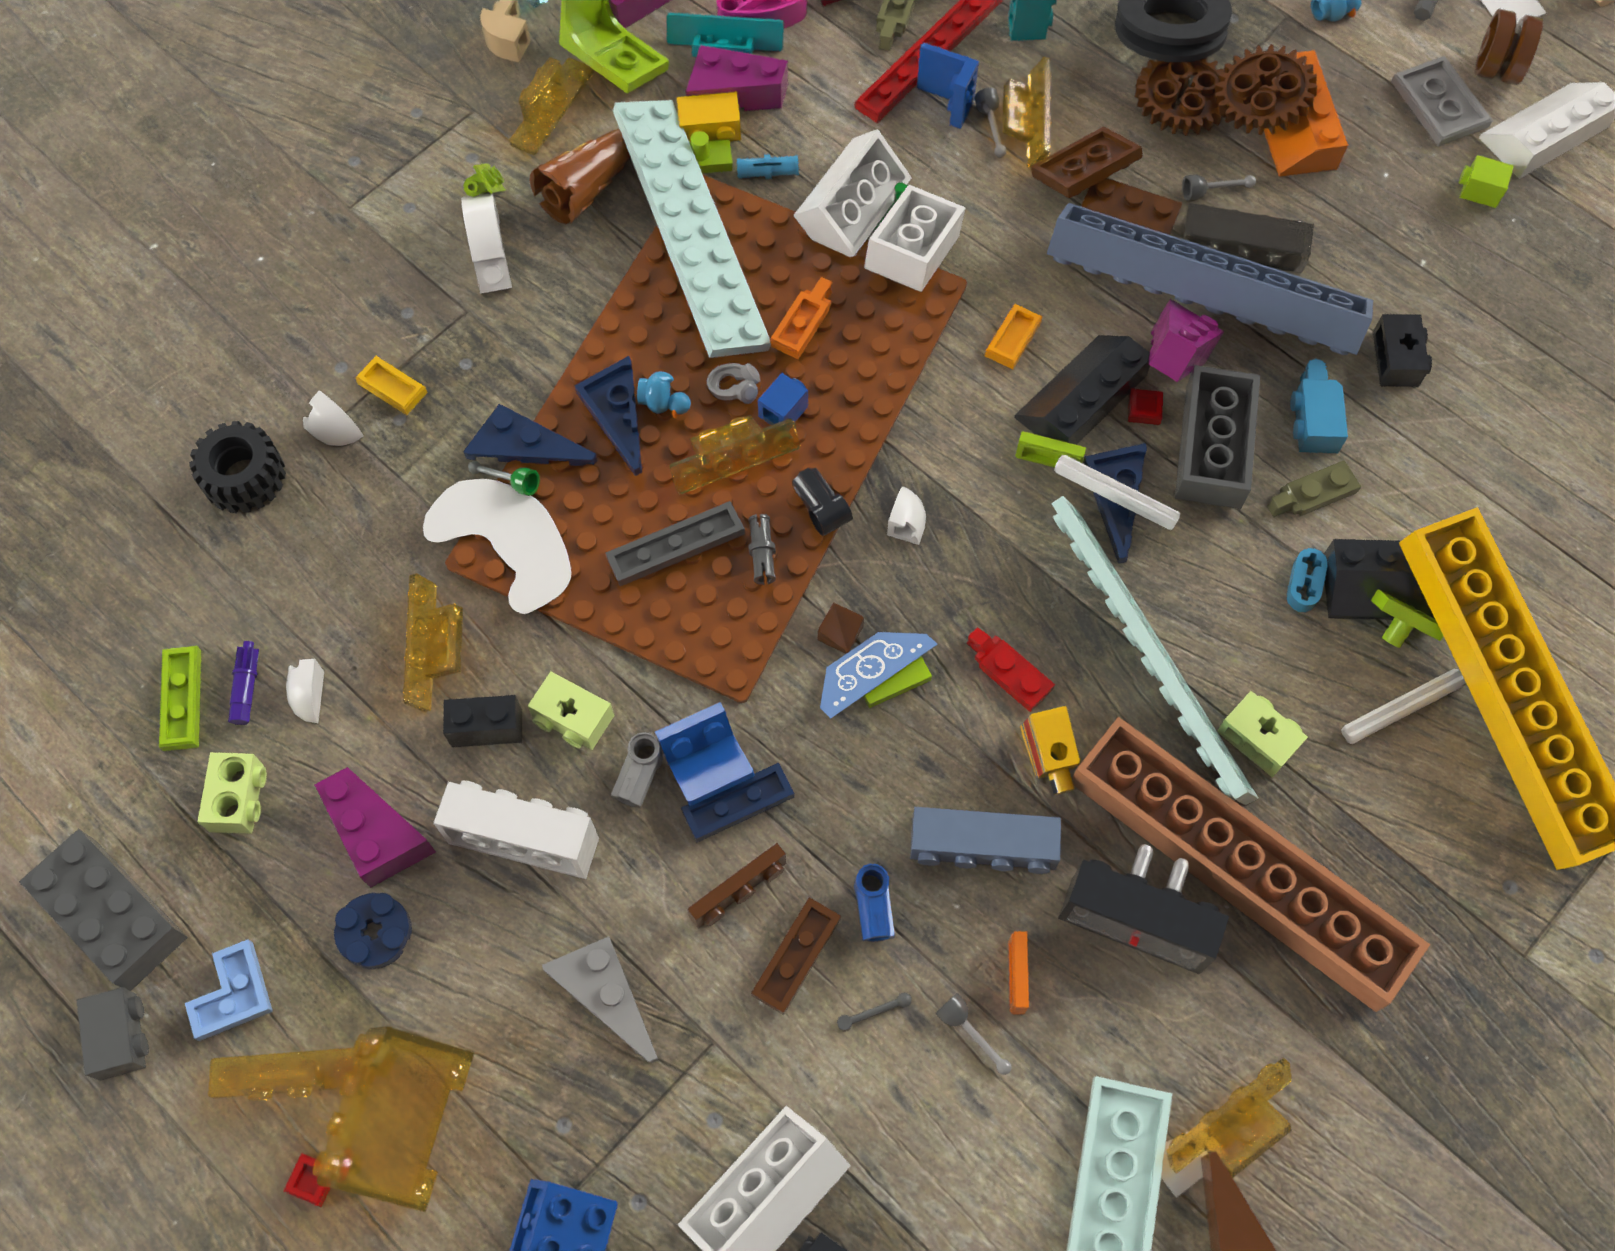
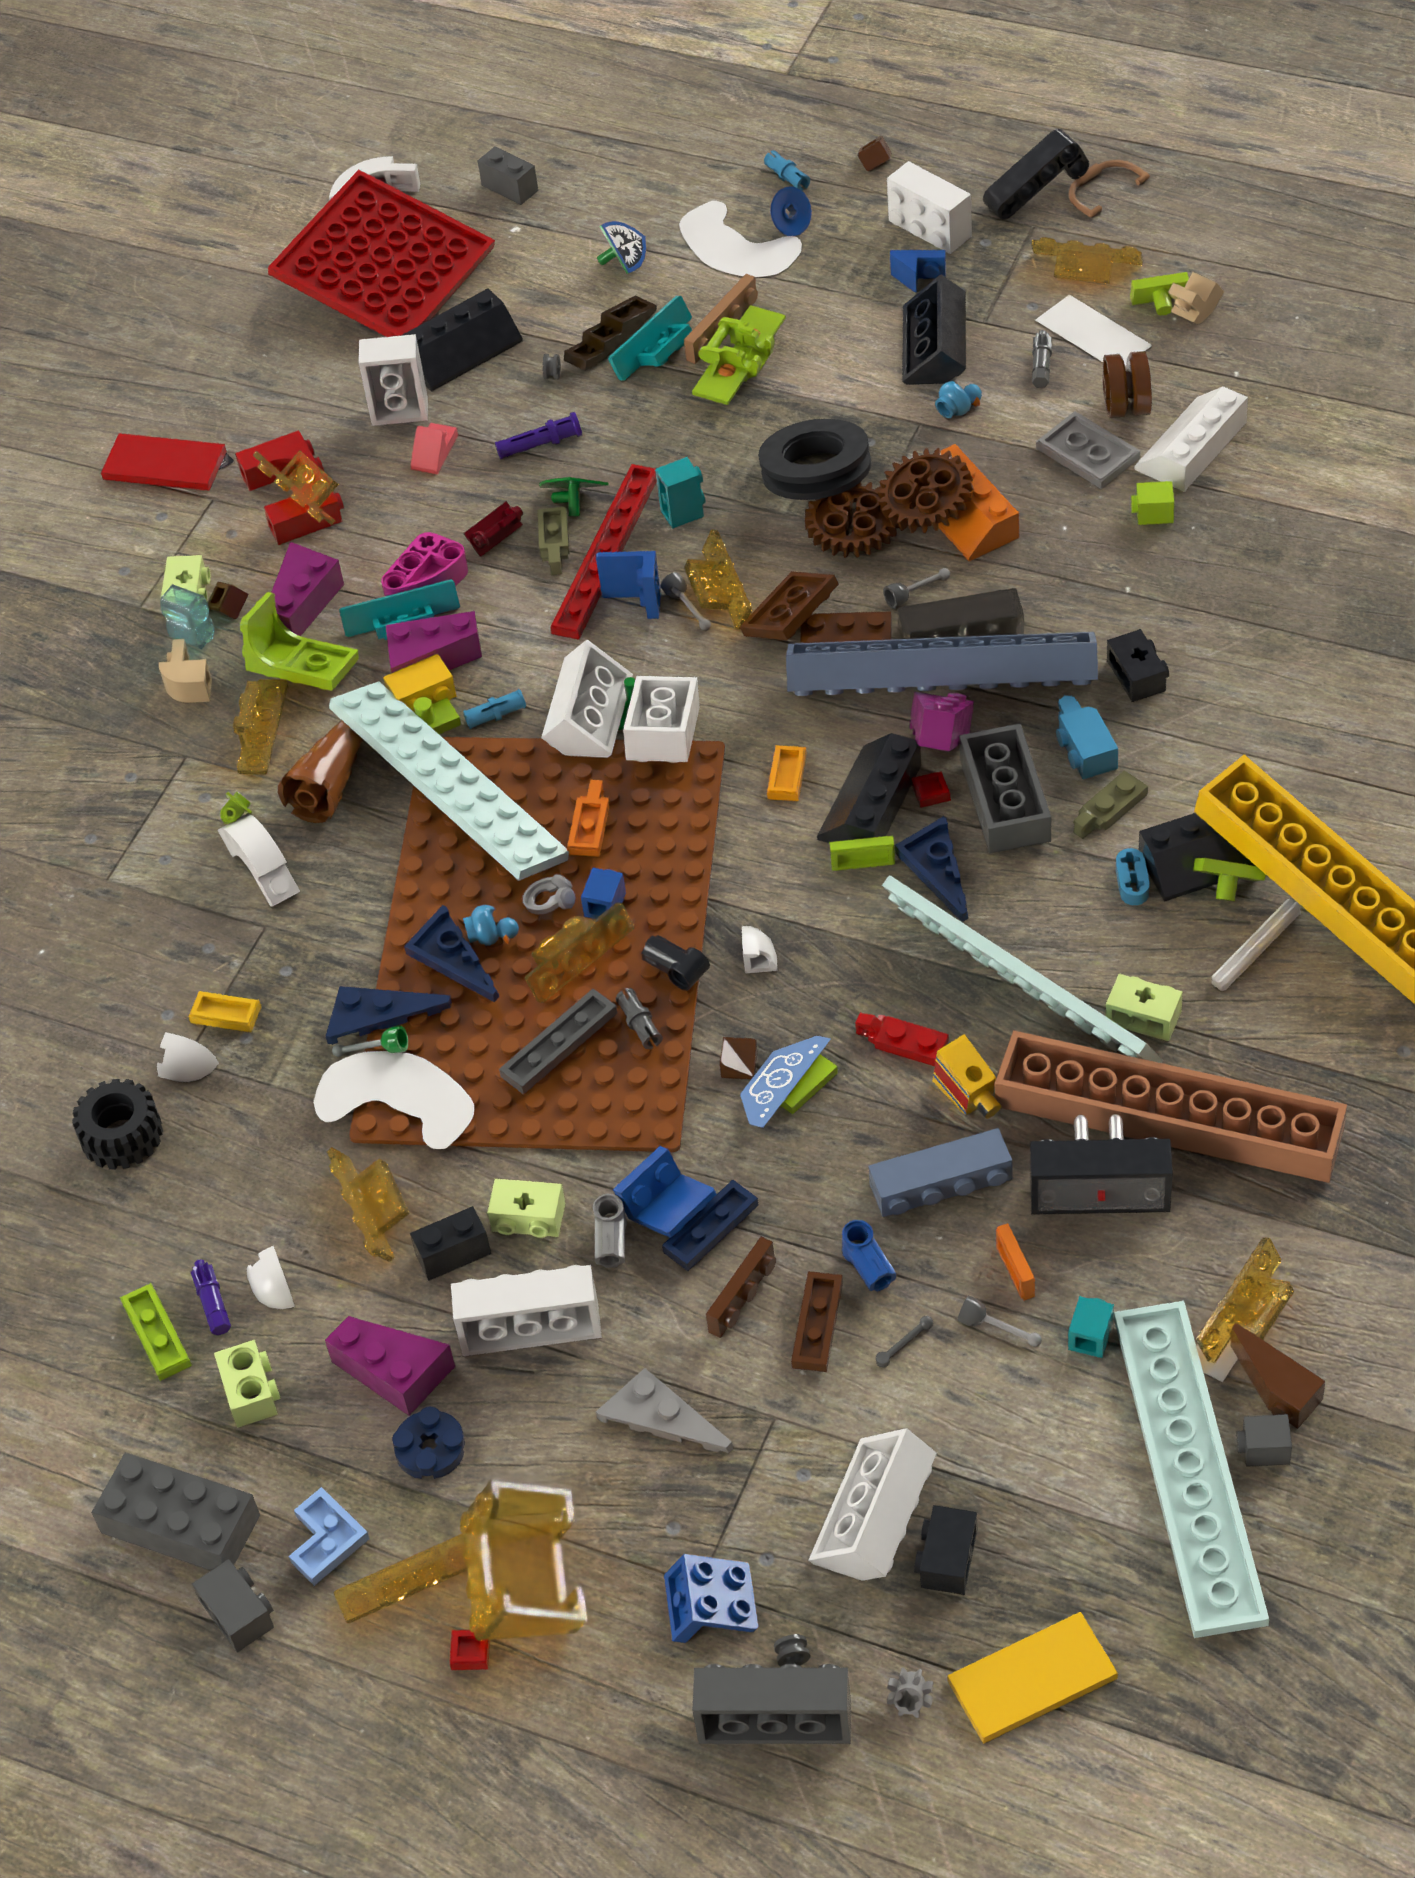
camera: 15 degrees left, 15 degrees down
white axle [1054,455,1180,530] -> none
none -> teal brick [1068,1296,1114,1358]

